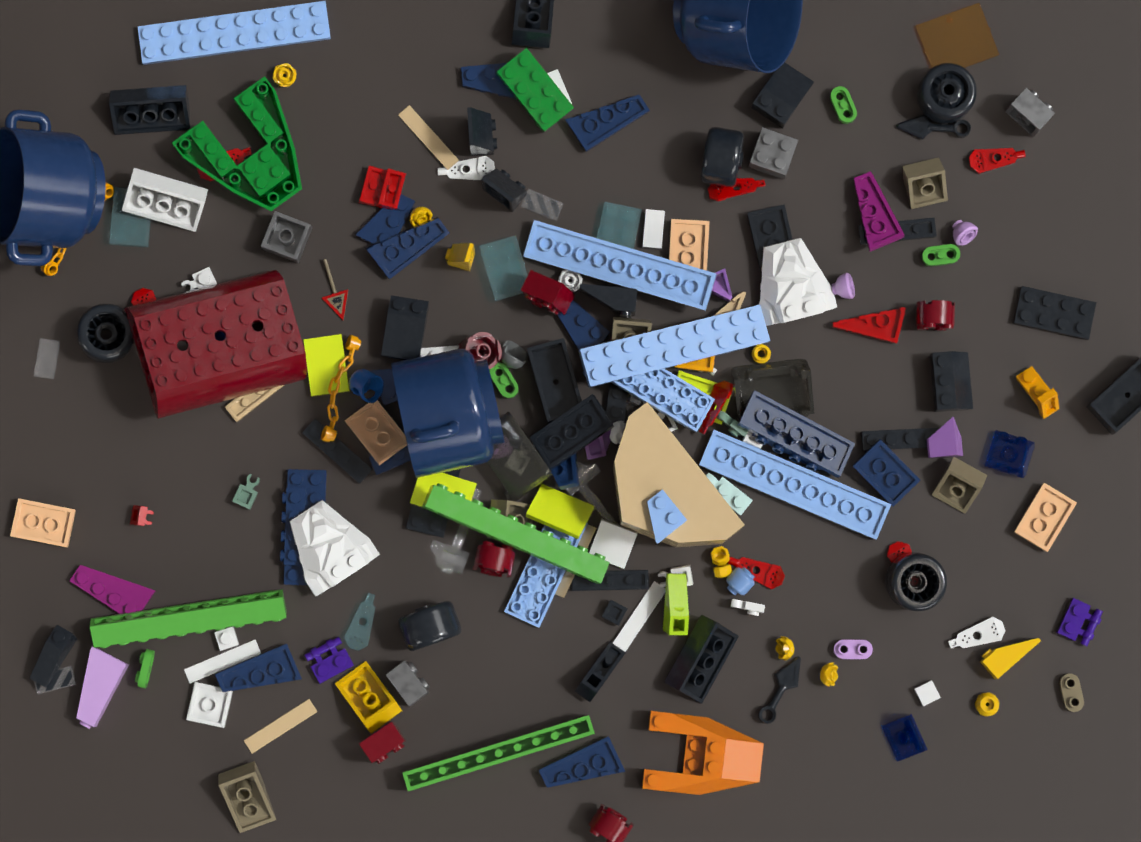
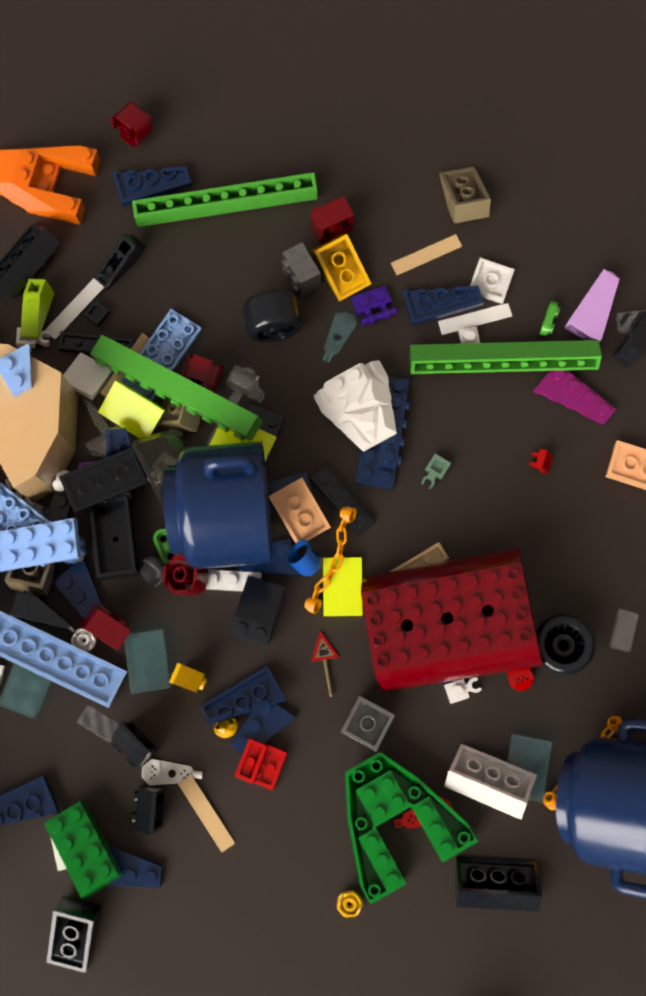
camera: 170 degrees left, 5 degrees down
light blue plate [138,1,331,65] -> none

